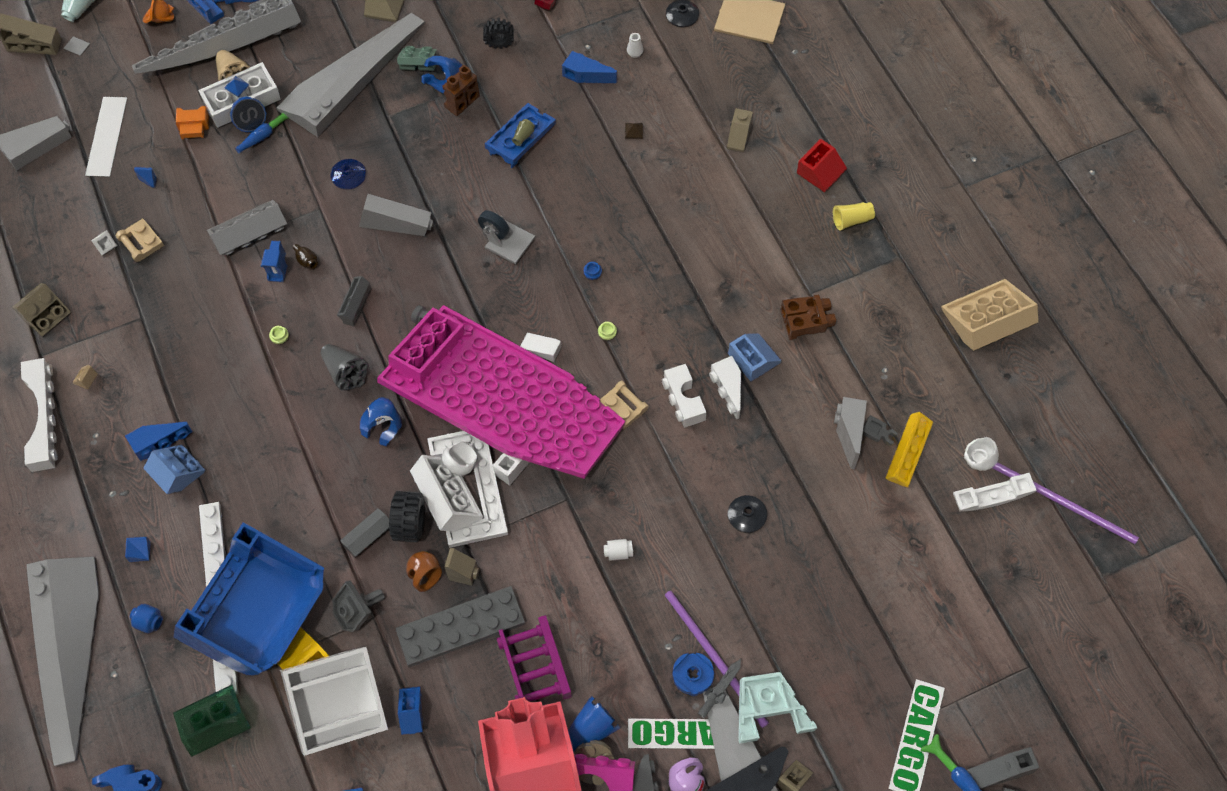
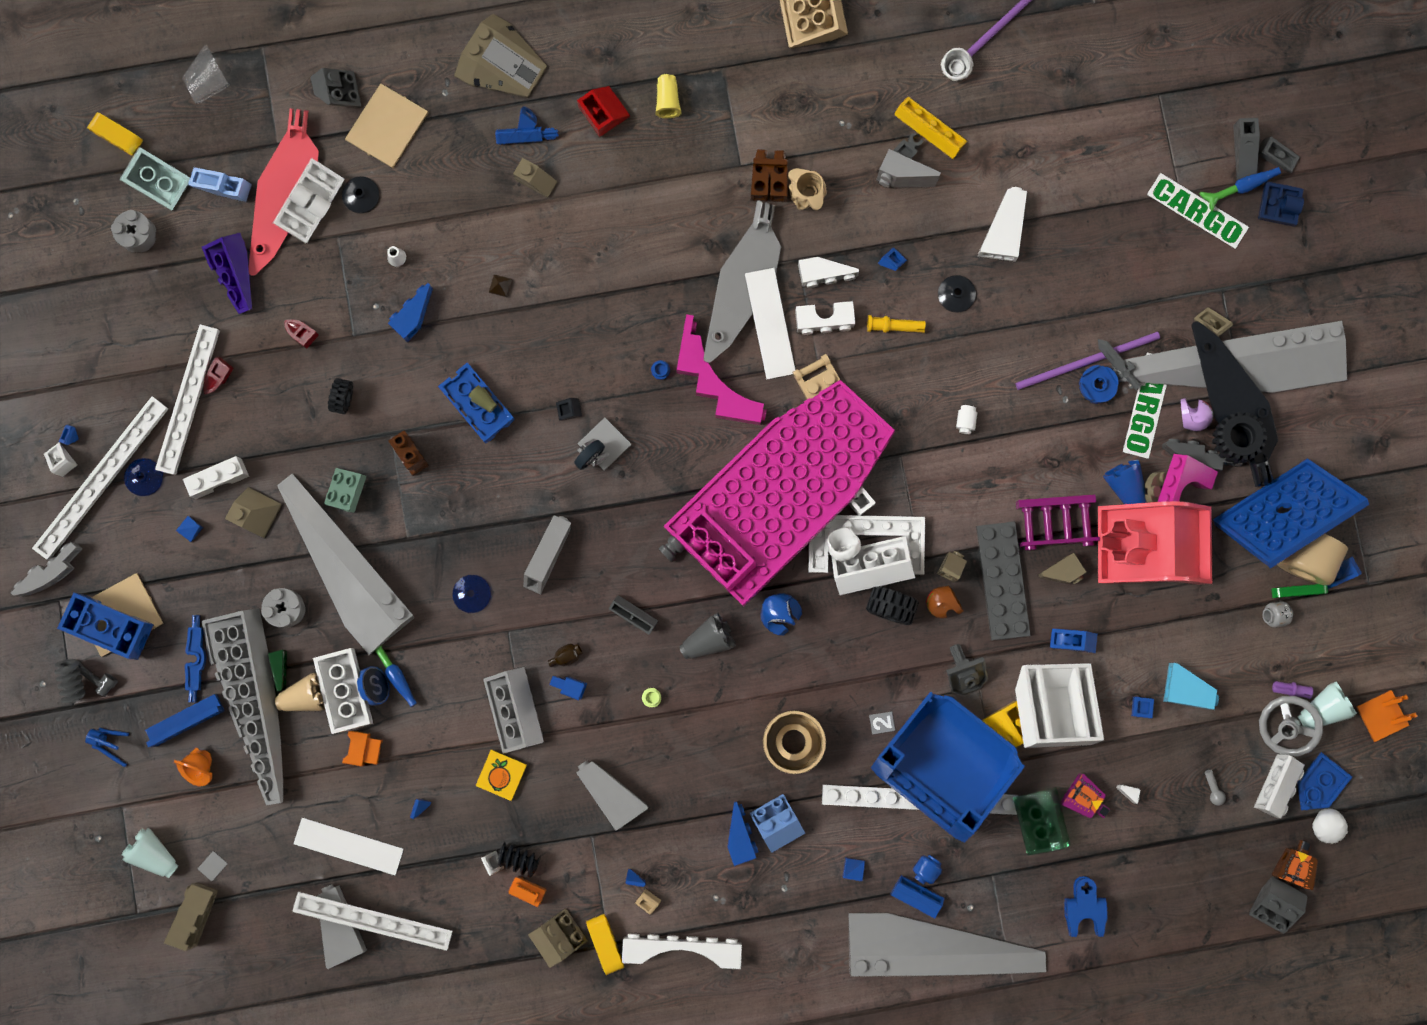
camera: 75 degrees left, 20 degrees up
tan plate [115,218,164,262] -> none
blue slope [224,76,249,97] -> none
dark grey piece [340,508,389,558] -> none
blue piece [421,56,462,93] -> none
white slope [520,333,562,362] -> none
yellowish green plate [598,322,617,340] -> none
medium blue slope [728,333,781,382] -> none
light aqua wing [738,672,817,744] -> none
white slope [953,473,1036,511] -> none
none -> light grey brick [261,588,306,628]
none -> dark green slope [268,650,287,691]
none -> white plate [292,892,452,951]
none -> dark tan wedge [454,14,547,98]
none -> yellow tile [476,750,527,801]
none -> blue piece [495,106,559,145]
none -> black piece [498,842,541,878]
none -> orange piece [508,876,547,907]
none -> black slope [556,398,582,421]
none -> light grey slope [576,760,649,831]
none -> yellow beam [586,914,625,975]
none -> blue slope [625,869,646,887]
none -> dark pink arch [677,314,767,425]
none -> light grey wing [704,200,781,363]
none -> white sticker [745,268,795,379]
none -> tan piece [763,711,826,774]
none -> tan piece [788,168,827,210]
none -> yellow pin [867,315,925,333]
none -> light grey sticker [869,712,895,734]
none -> blue slope [878,247,907,271]
none -> blue piece [890,875,945,918]
none -> white slope [978,187,1027,262]
none -> dark tan slope [1038,553,1086,584]
none -> torso [1059,773,1110,818]

